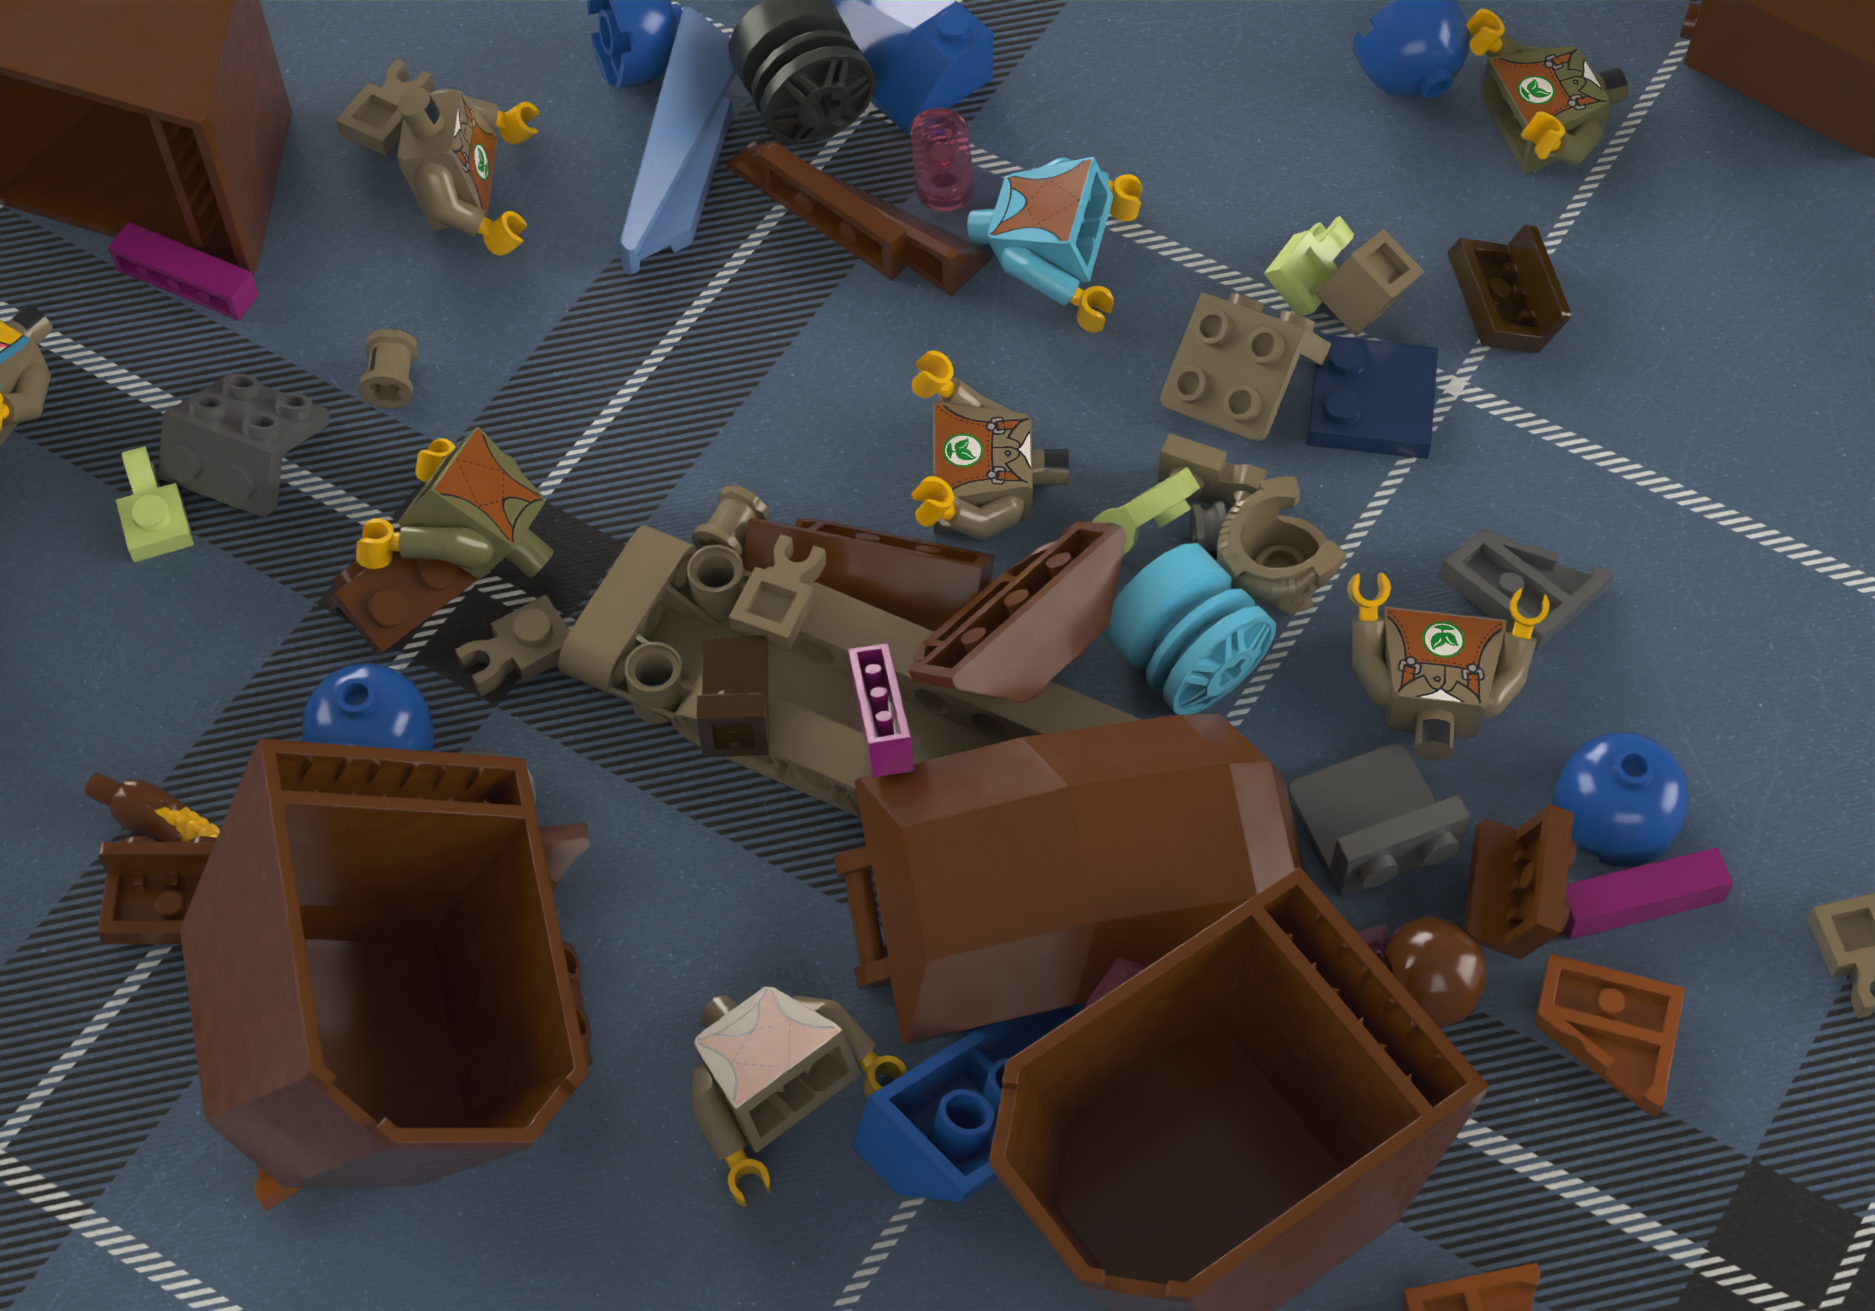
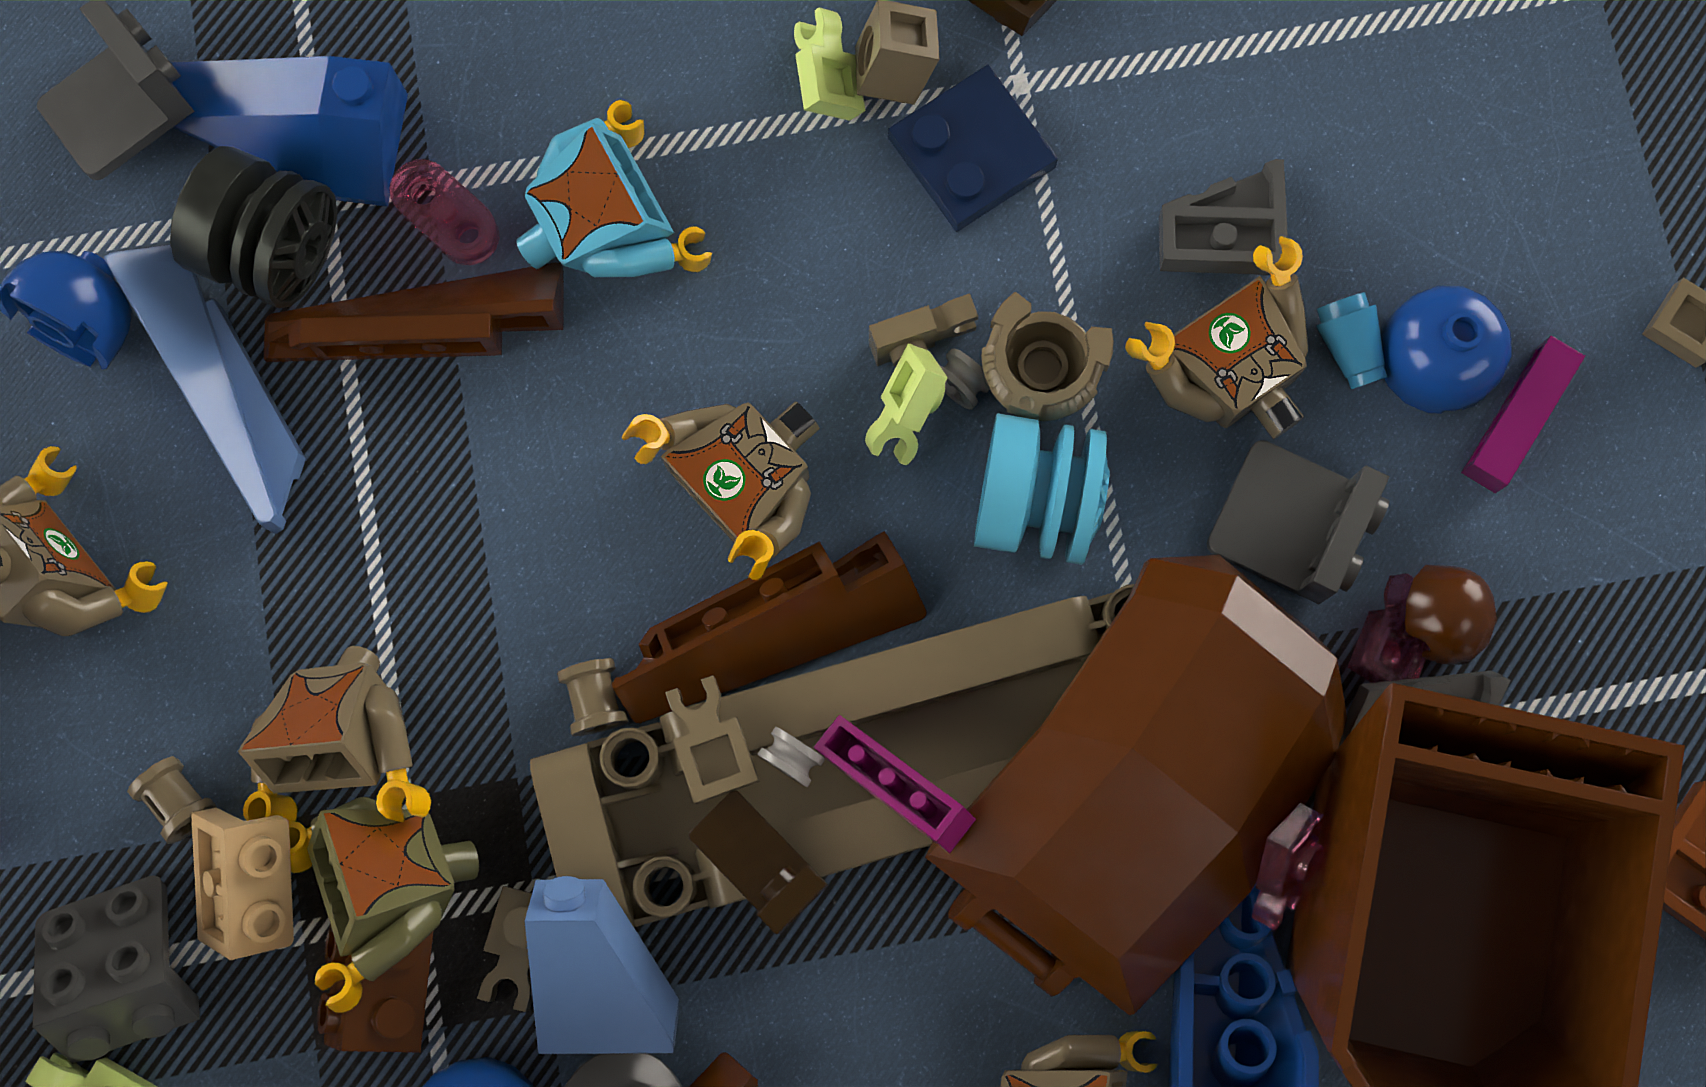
camera: 40 degrees left, 20 degrees up
reddish brown wedge [908,521,1127,703] -> none
dark tan bracket [1160,292,1332,442] -> none
reddish brown bracket [1462,804,1576,960] -> none
dark orange wing [1533,953,1685,1117] -> none
none -> tan bracket [191,808,294,960]
none -> dark tan torso [238,646,431,822]
none -> medium blue slope [525,876,679,1054]
none -> light grey bush [757,726,826,787]
none -> dark azure cone [1315,292,1388,389]

